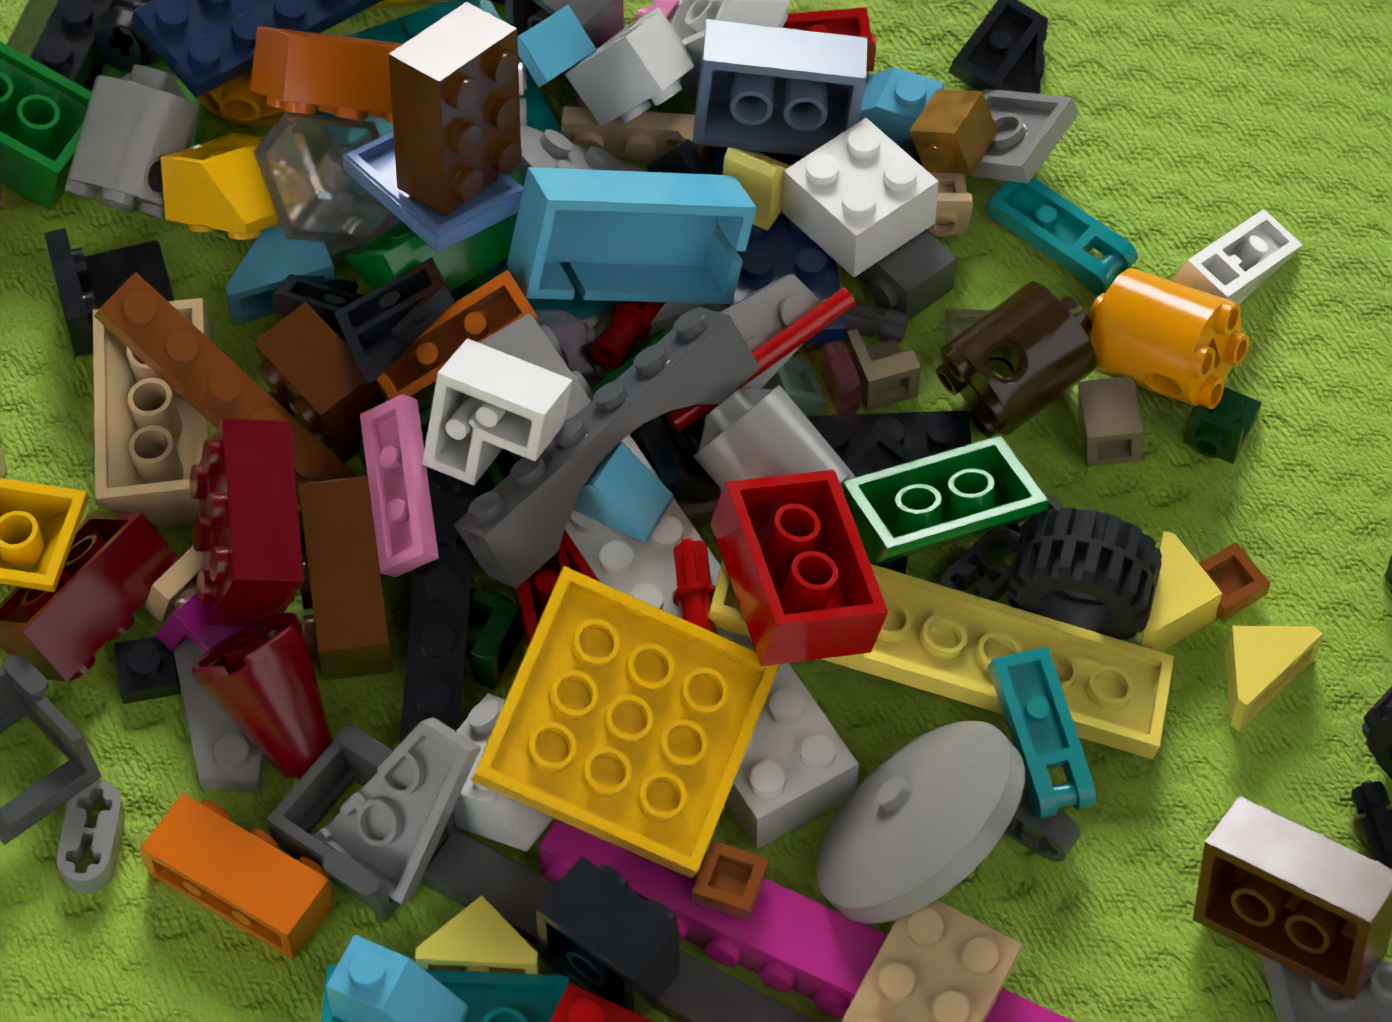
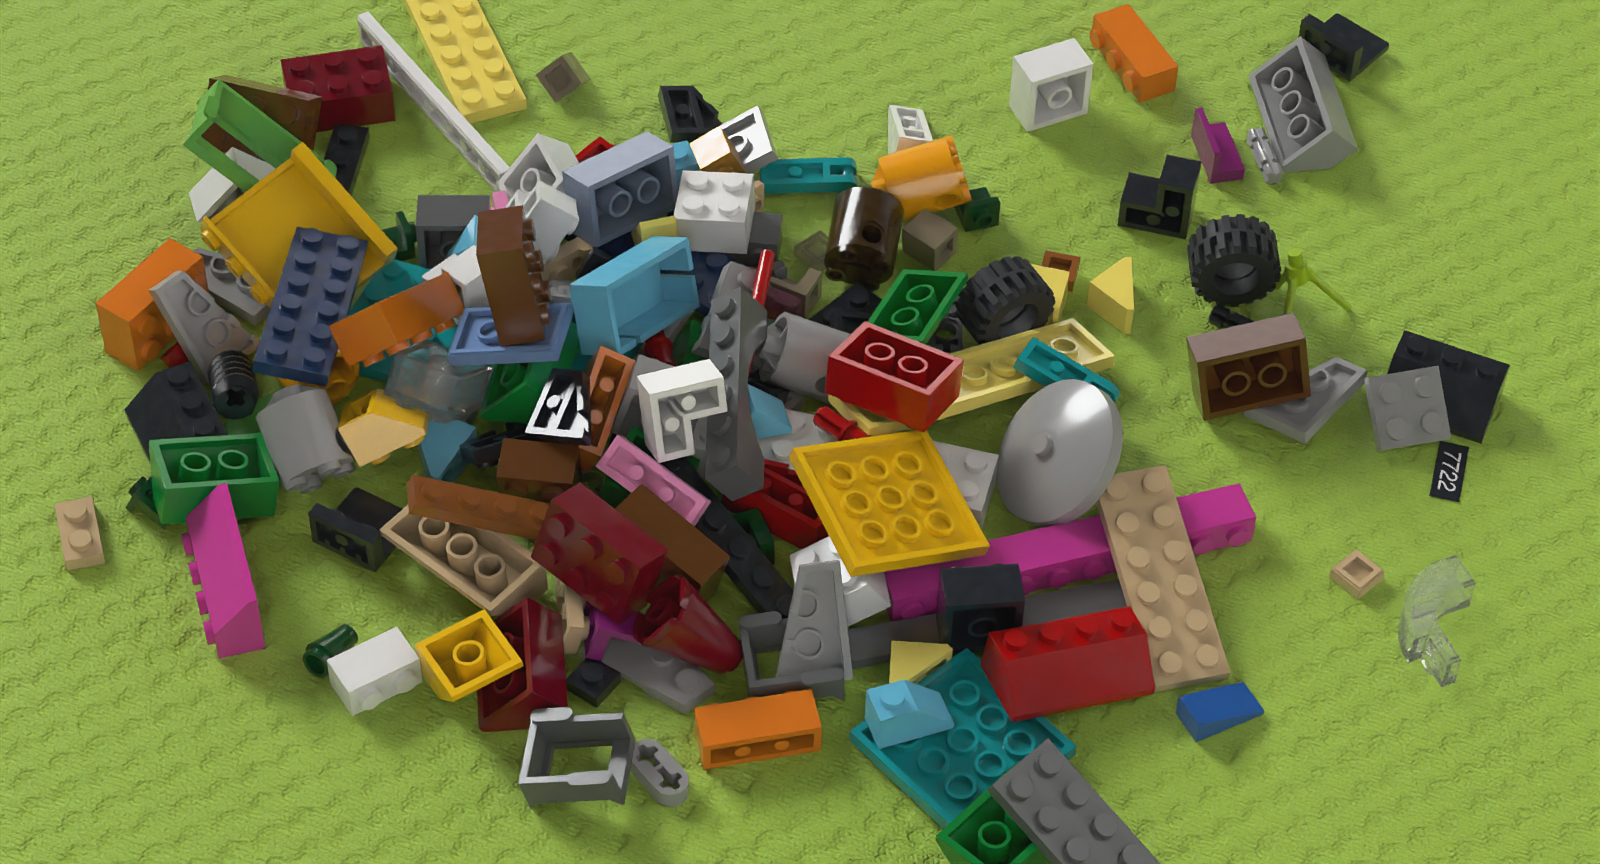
camera: 45 degrees left, 10 degrees down
dark orange plate [692,840,770,921] -> none

